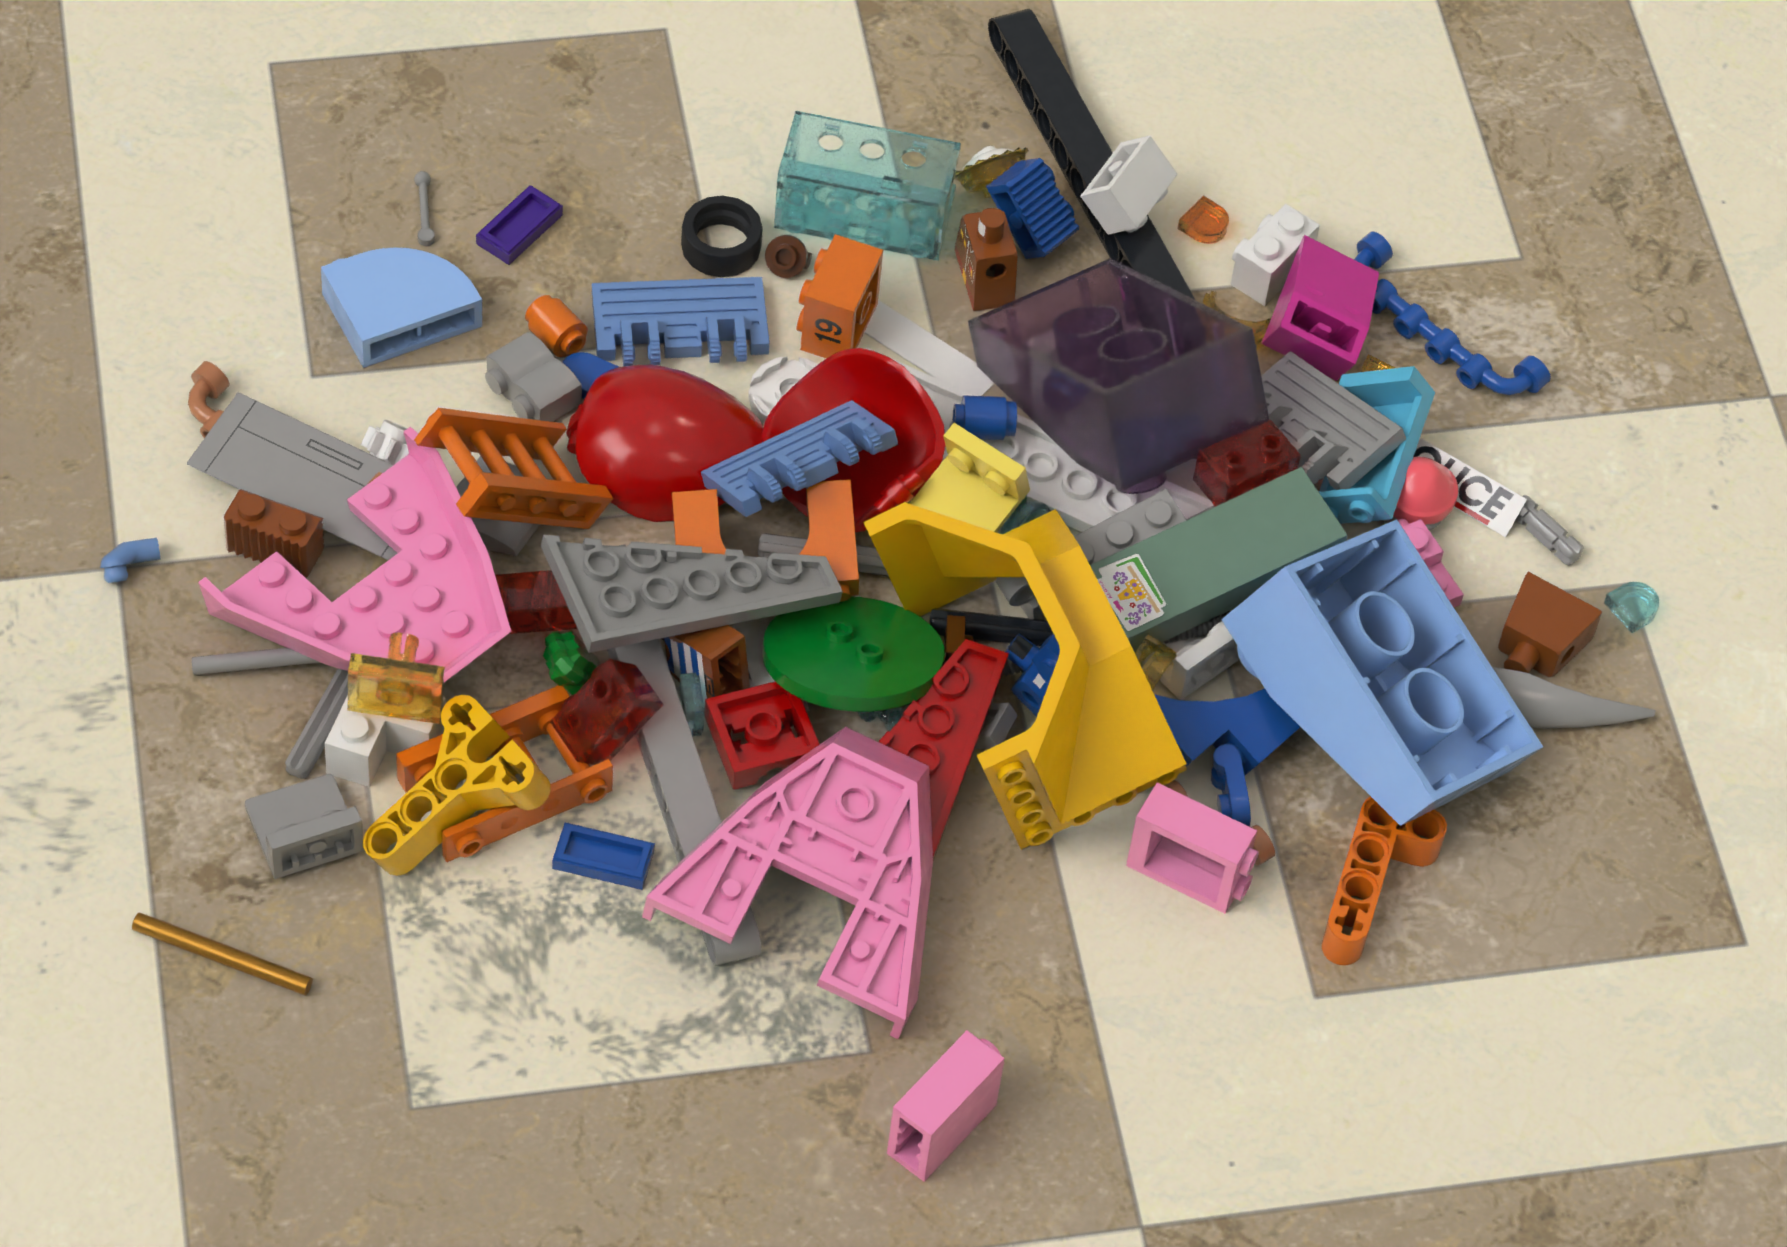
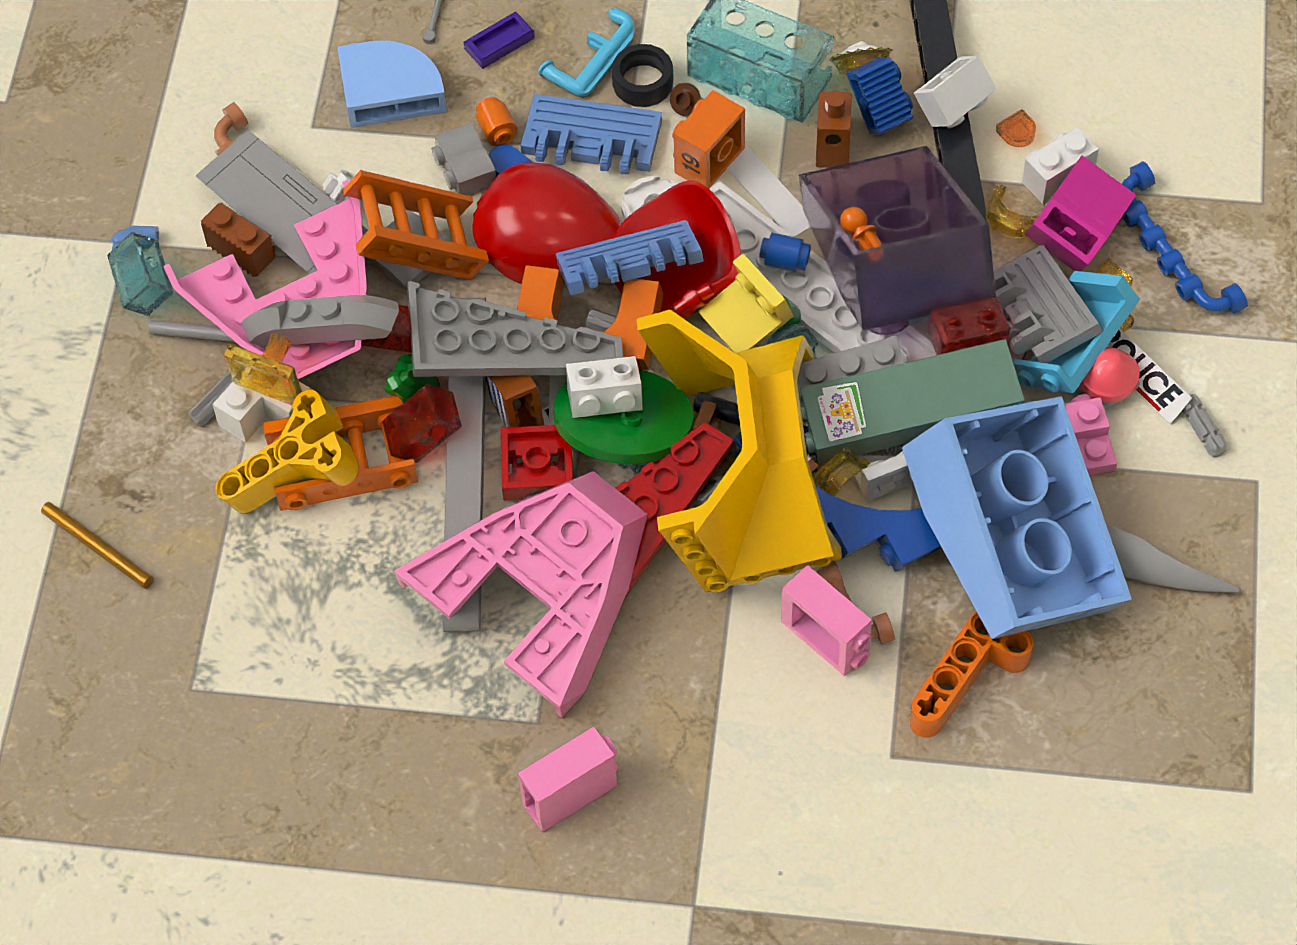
camera: 25 degrees right, 5 degrees up
light grey bracket [245,774,364,879] -> none
blue tile [552,822,655,890] -> none
clear light blue tile [679,673,705,737] -> none
blue plate [1211,744,1251,827] -> none
dark orange torso [1498,571,1602,677] -> none
clear light blue tile [1604,582,1659,633] -> none
none -> clear light blue brick [107,232,174,316]
none -> light grey brick [241,295,399,347]
none -> medium azure piece [538,7,634,97]
none -> white brick [566,356,642,418]
none -> orange axle [840,207,888,264]

